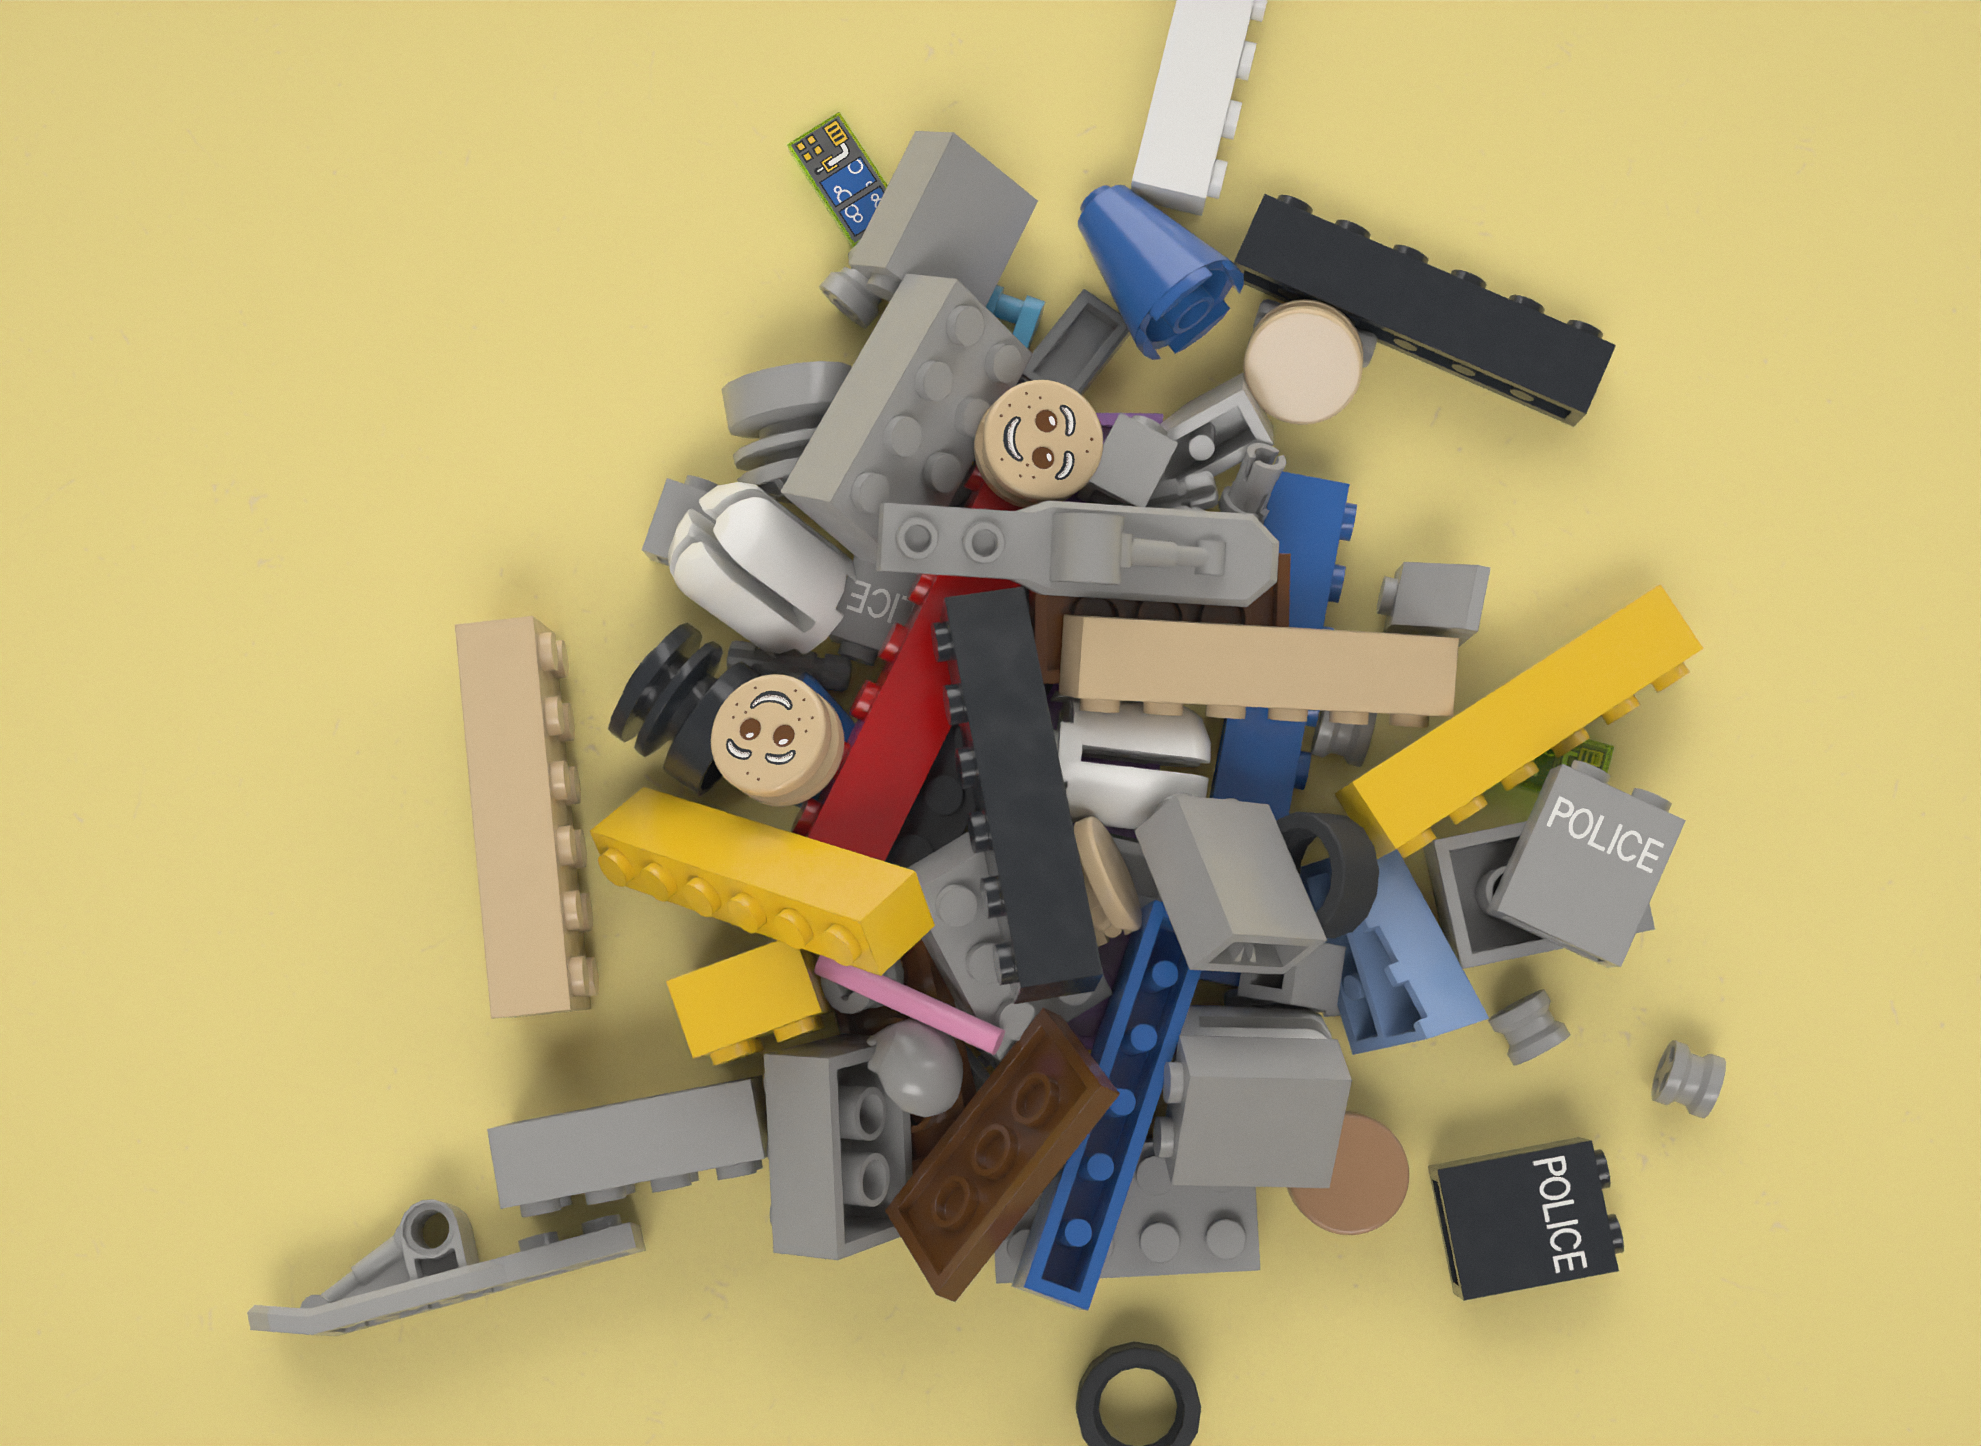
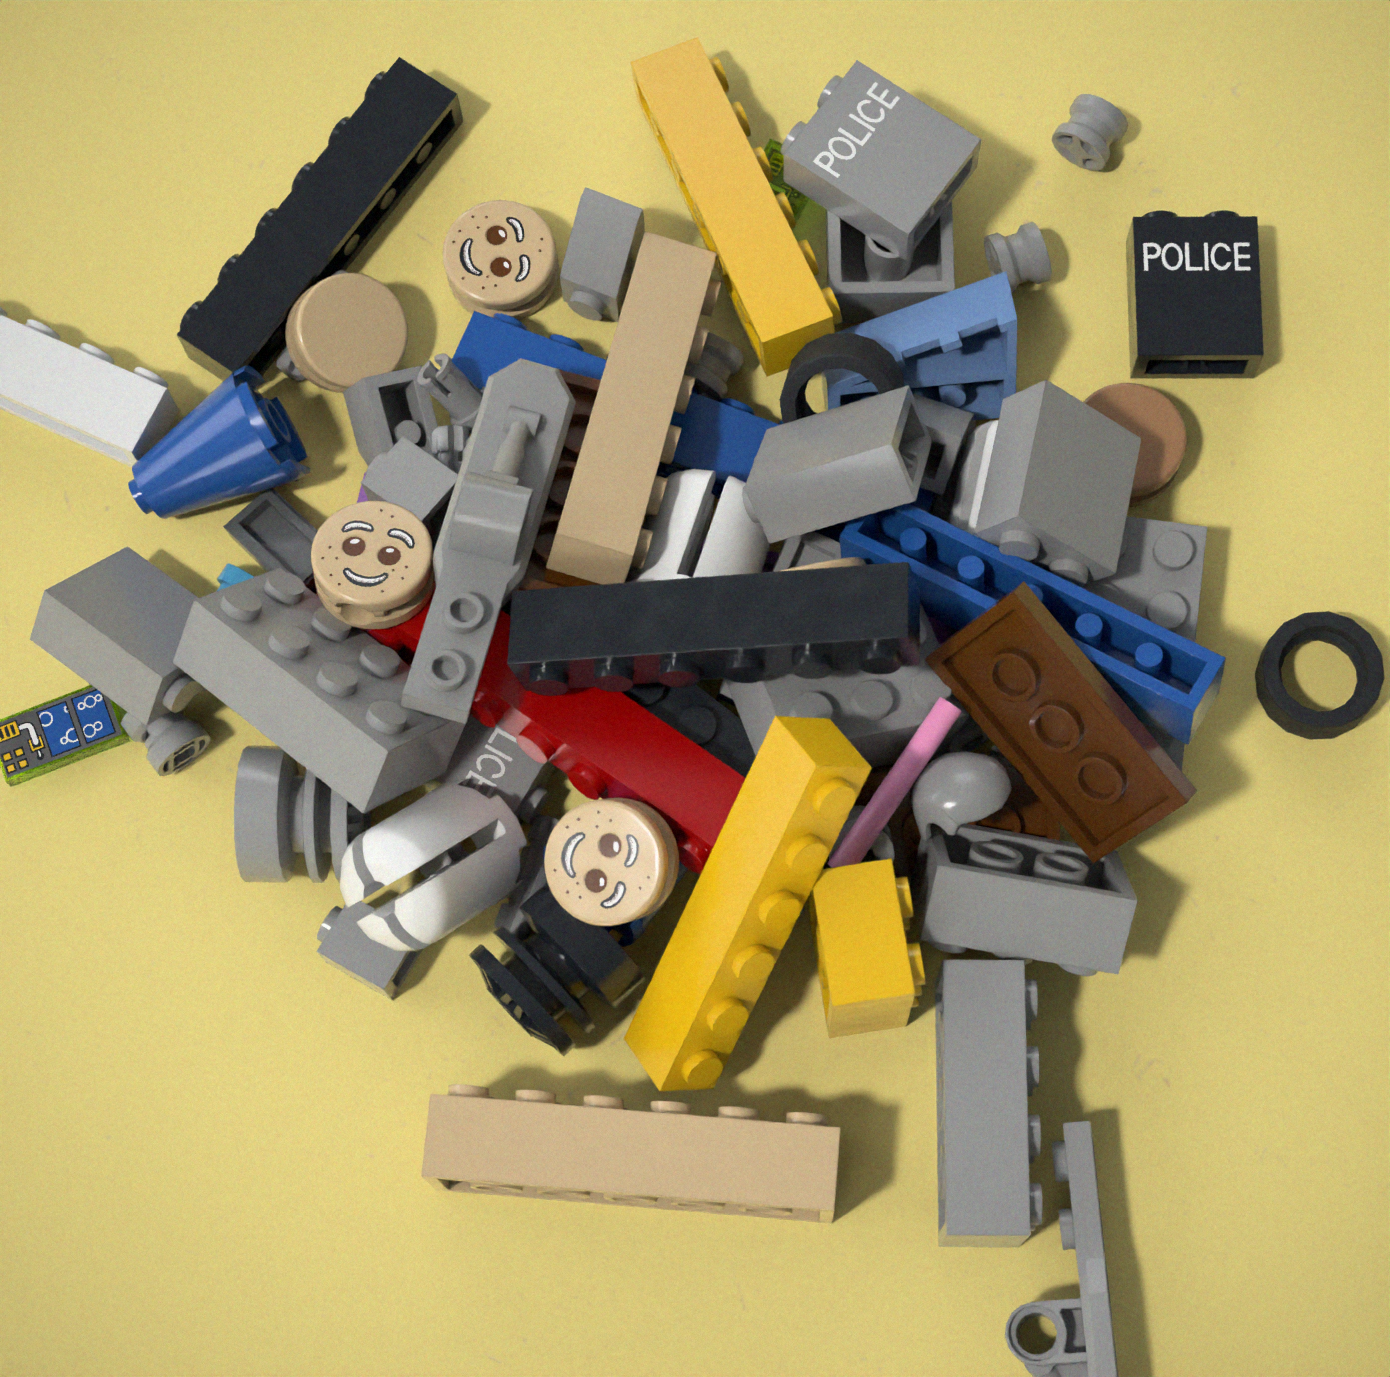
camera: 80 degrees left, 10 degrees down
none -> tan head [443,200,559,320]

